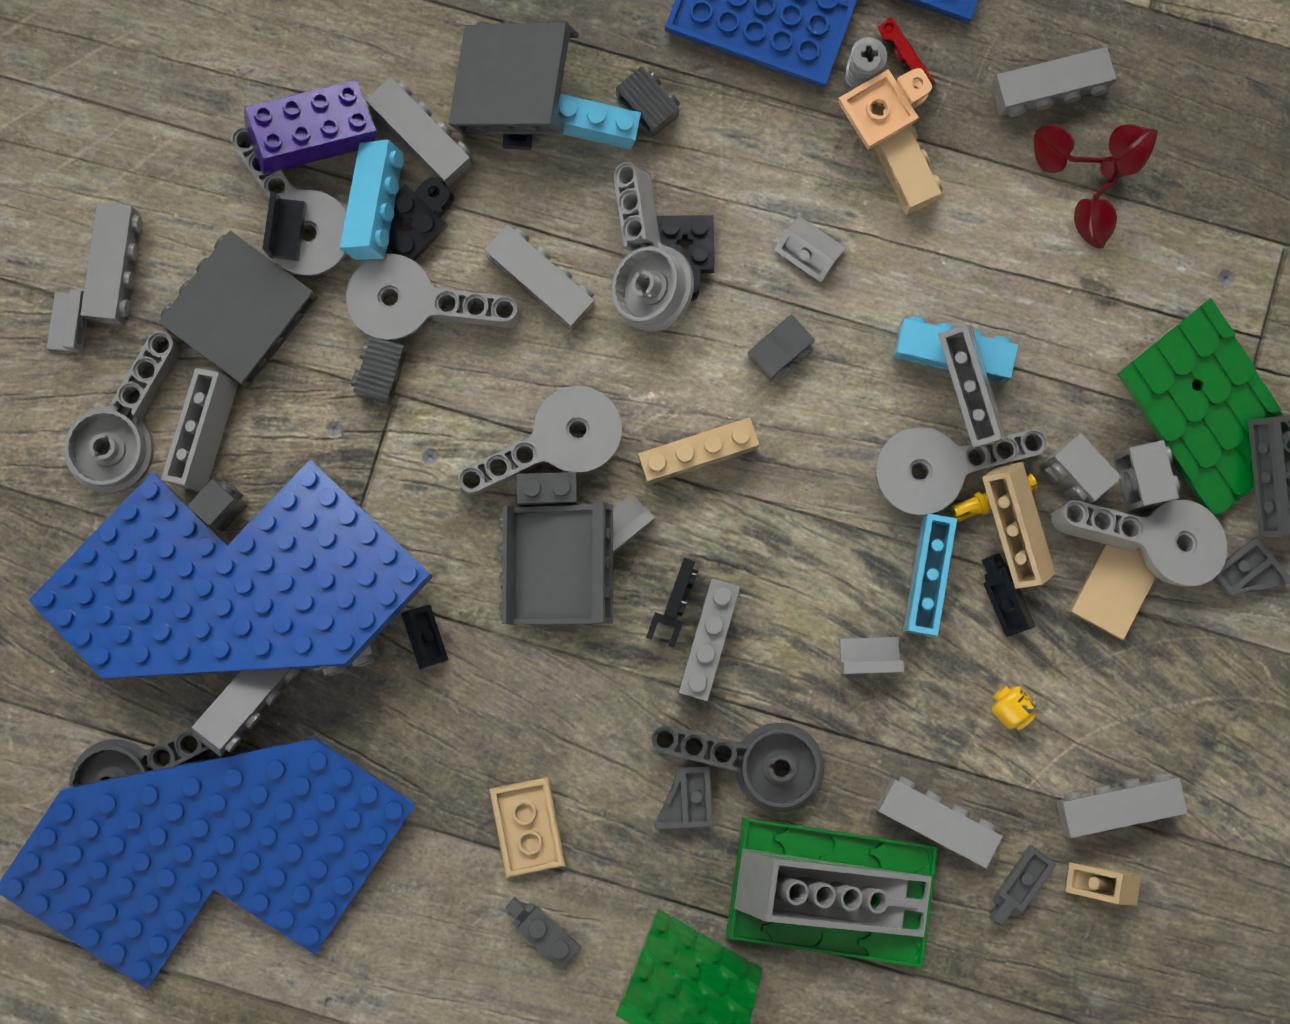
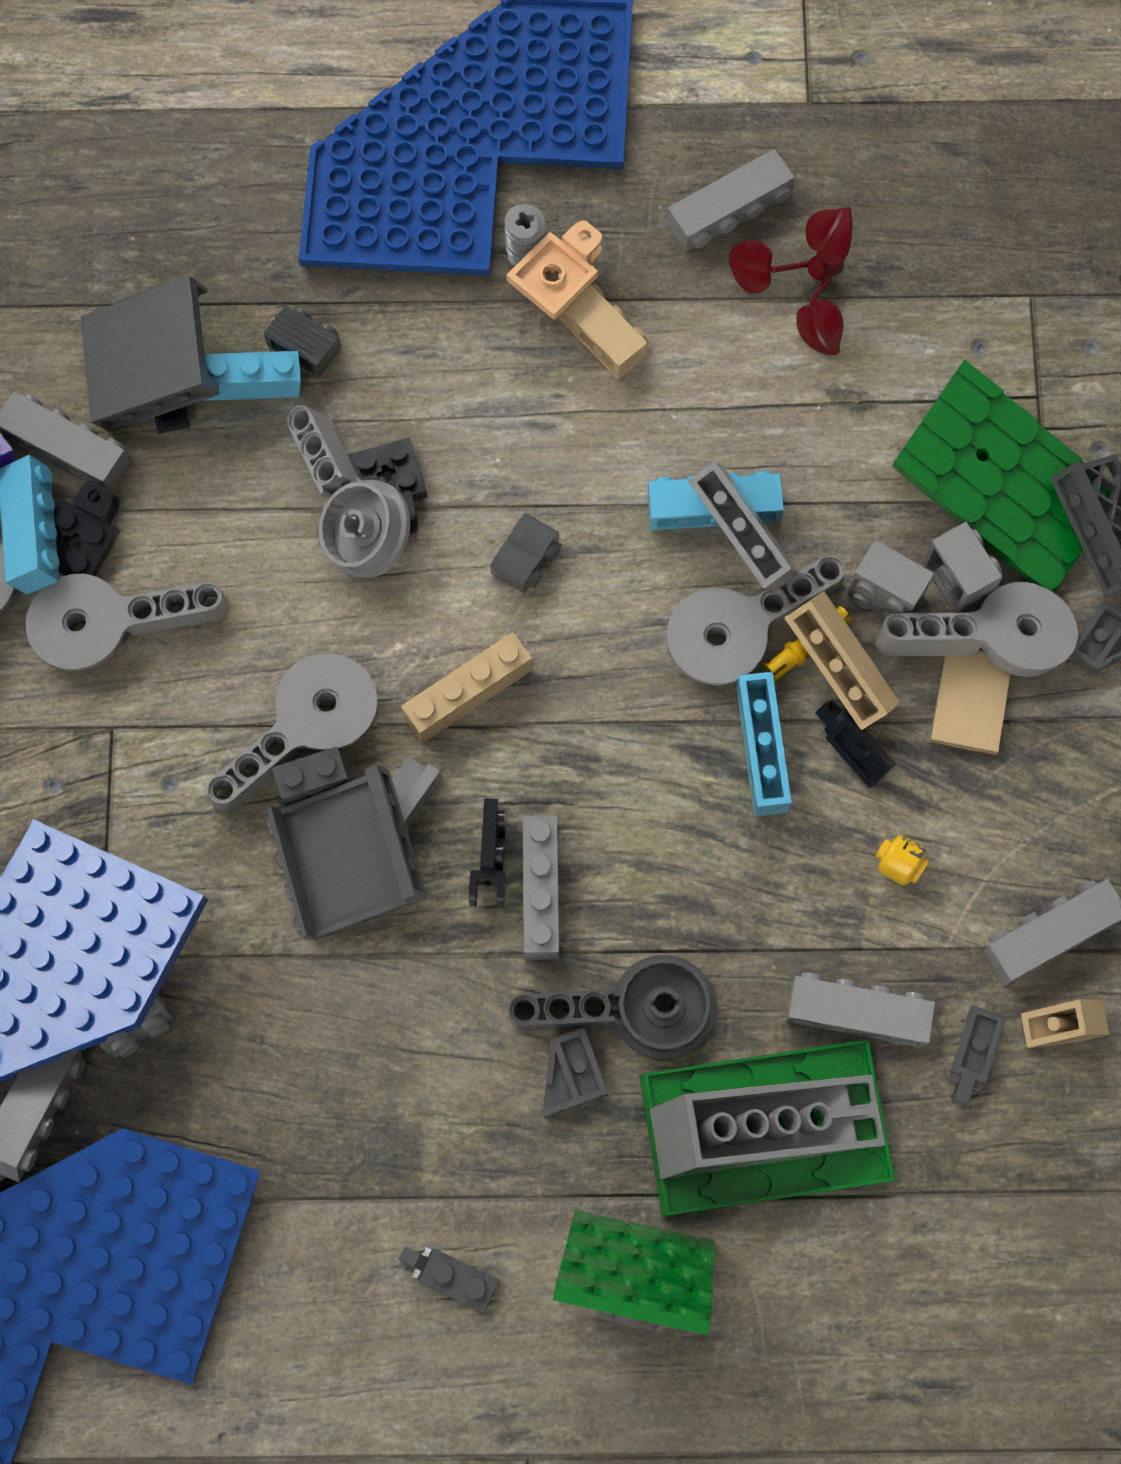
camera: 15 degrees left, 10 degrees down
dark grey brick [351,336,407,405] -> none
black plate [401,605,449,669] -> none
light grey brick [484,224,595,331] -> none
tan tile [490,777,565,878] -> none
light grey panel [774,216,846,282] -> none
light grey panel [839,637,904,674] -> none
red hinge [878,17,936,87] -> none

